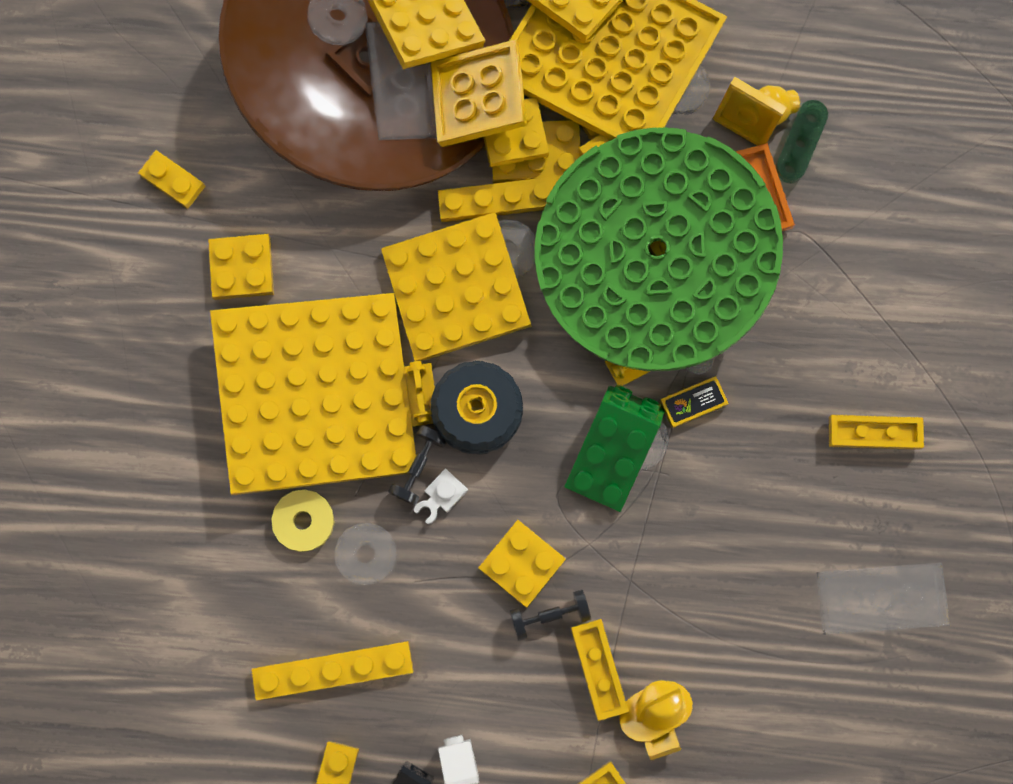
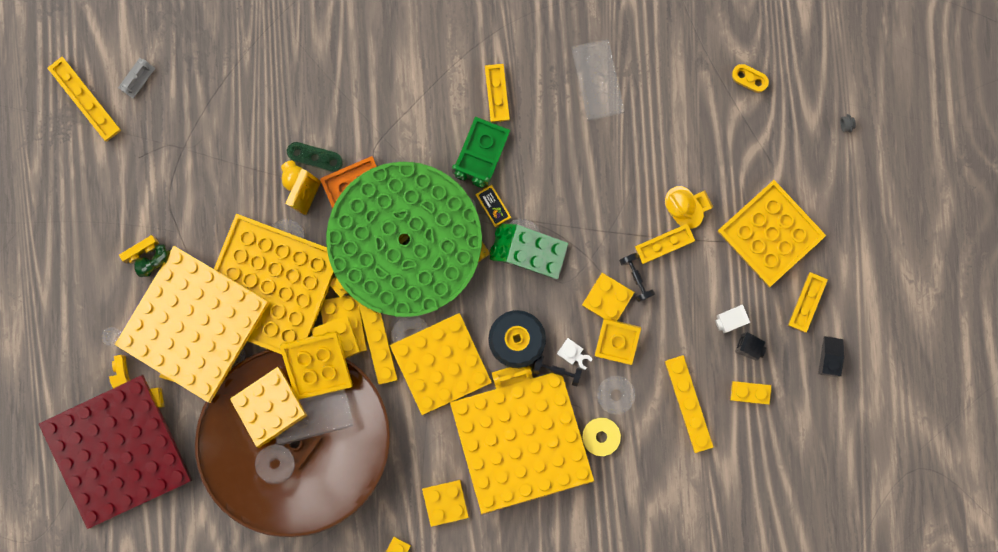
camera: 90 degrees left, 5 degrees up
none -> green bracket [452,117,510,188]
none -> yellow plate [594,318,641,365]

